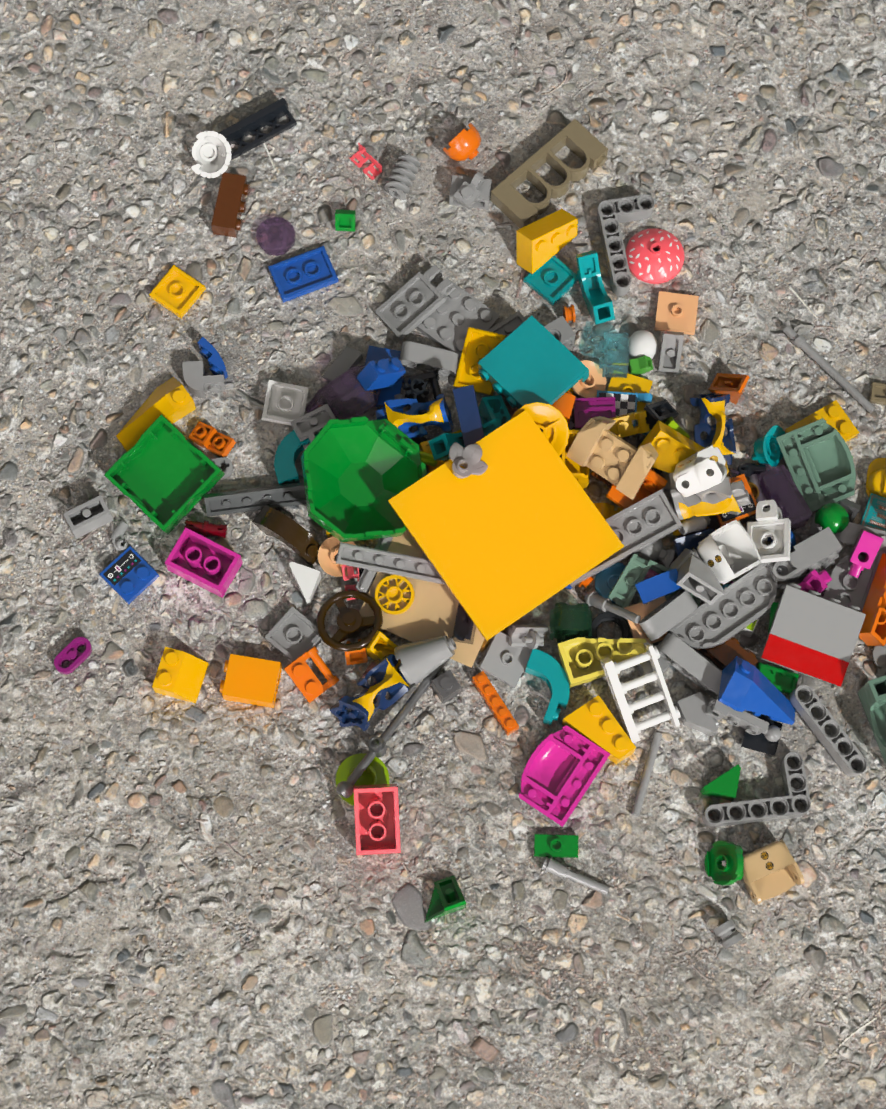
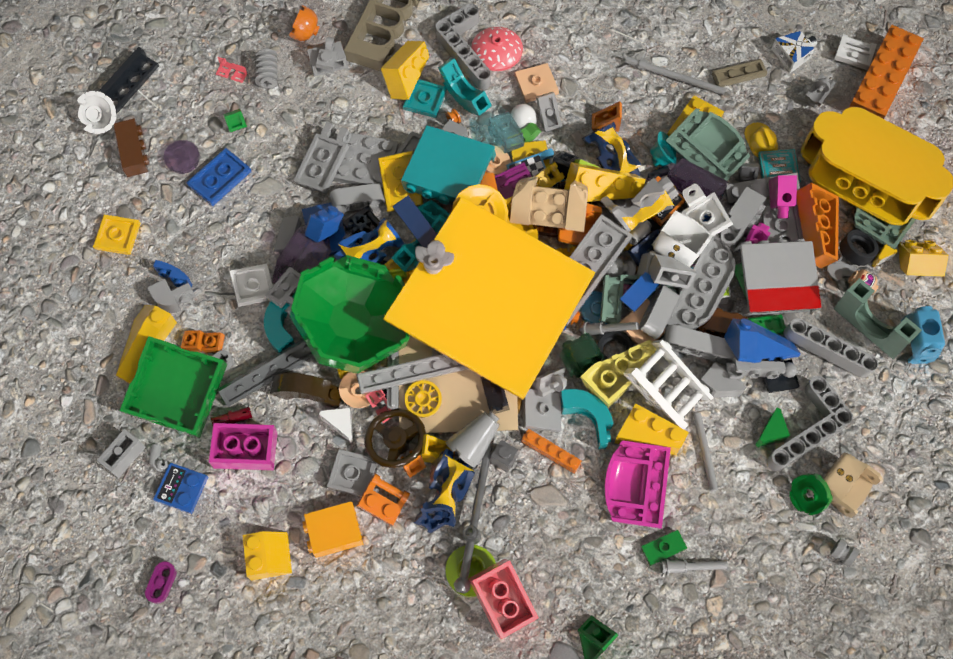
camera: 25 degrees left, 5 degrees down
white piece [673,445,727,497] -> none
green hair [815,502,849,534] -> none

